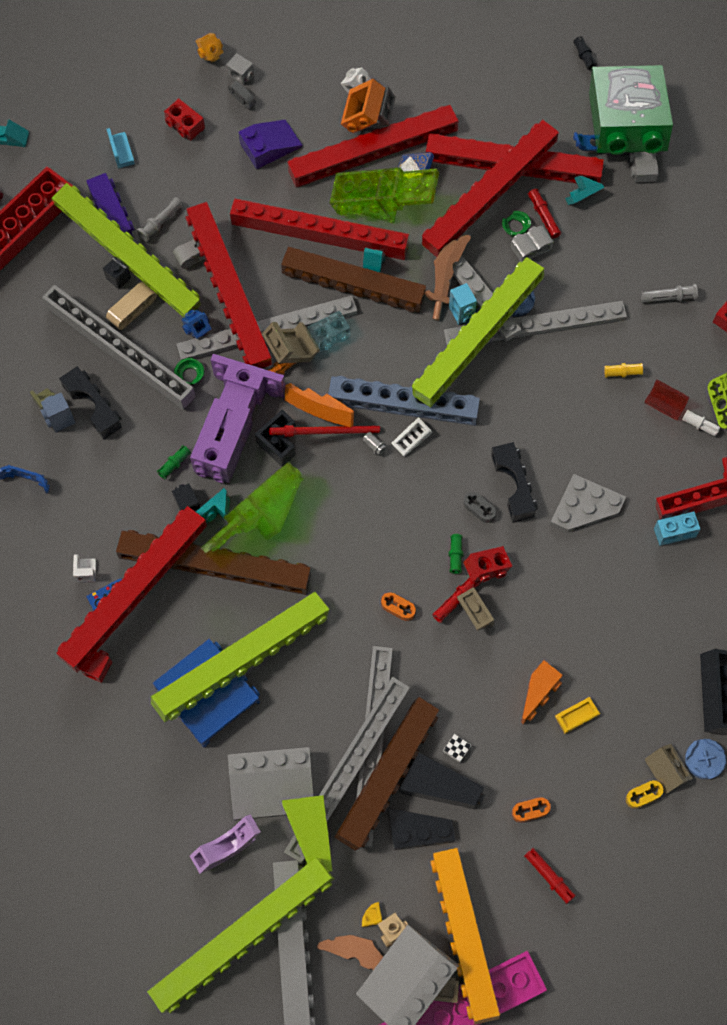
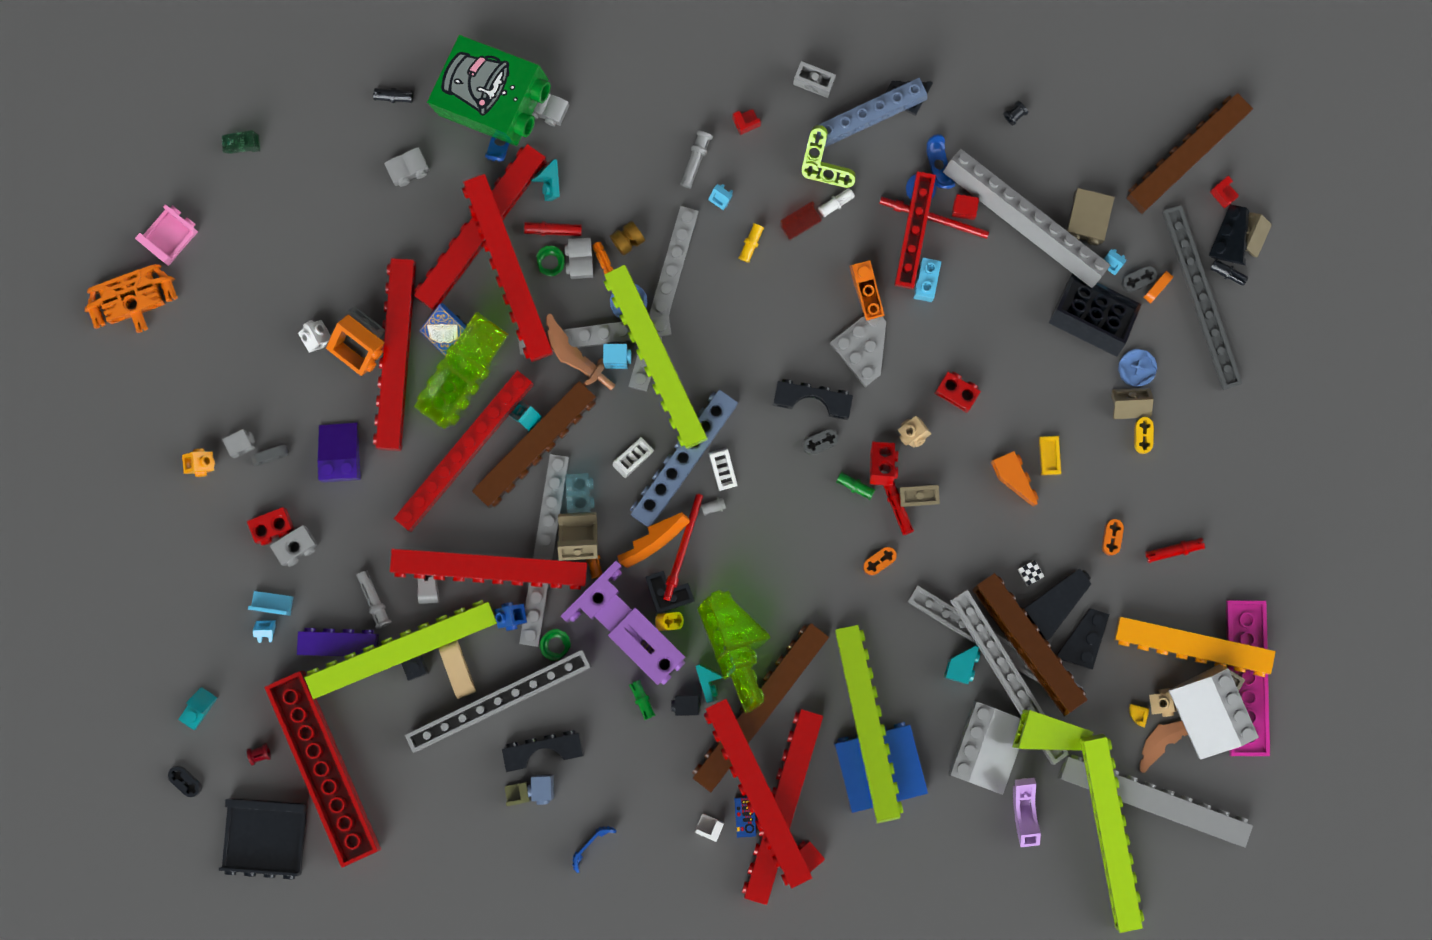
camera: 70 degrees left, 15 degrees up
none -> medium azure tile [253,620,276,643]
none -> light grey brick [270,525,318,567]
none -> light grey brick [384,147,430,187]
none -> orange axle [592,242,614,274]
none -> pearl gold wheel [610,221,645,256]
none -> white slope [613,437,654,478]
none -> yellow beam [655,612,684,631]
none -> medium azure tile [708,184,733,210]
none -> red brick [742,709,823,905]
none -> orange slope [849,260,885,321]
none -> tan brick [898,416,932,448]
none -> red brick [934,371,981,413]
none -> teal slope [944,646,981,684]

